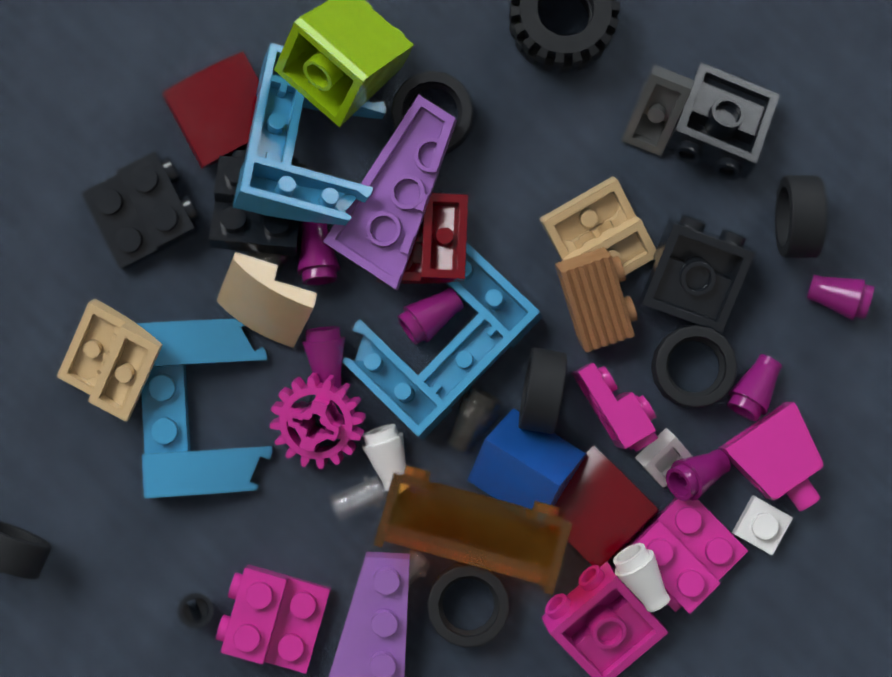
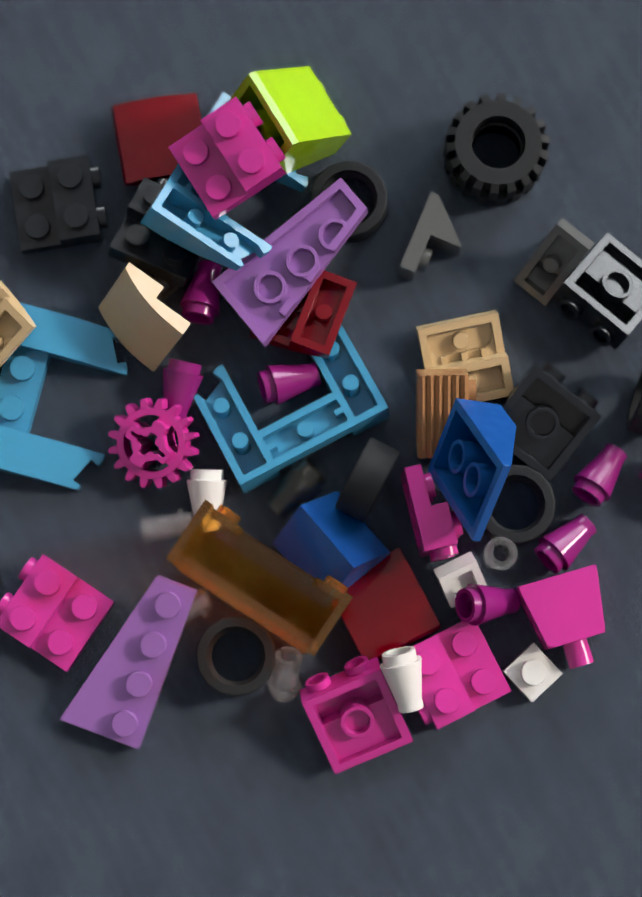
camera: 25 degrees right, 5 degrees down
none -> dark pink plate [168,97,286,220]
none -> clear pin [268,646,303,702]
none -> dark grey slope [398,192,461,281]
none -> blue slope [428,398,517,541]
none -> clear pin [483,537,518,570]
none -> magenta cone [572,443,627,507]

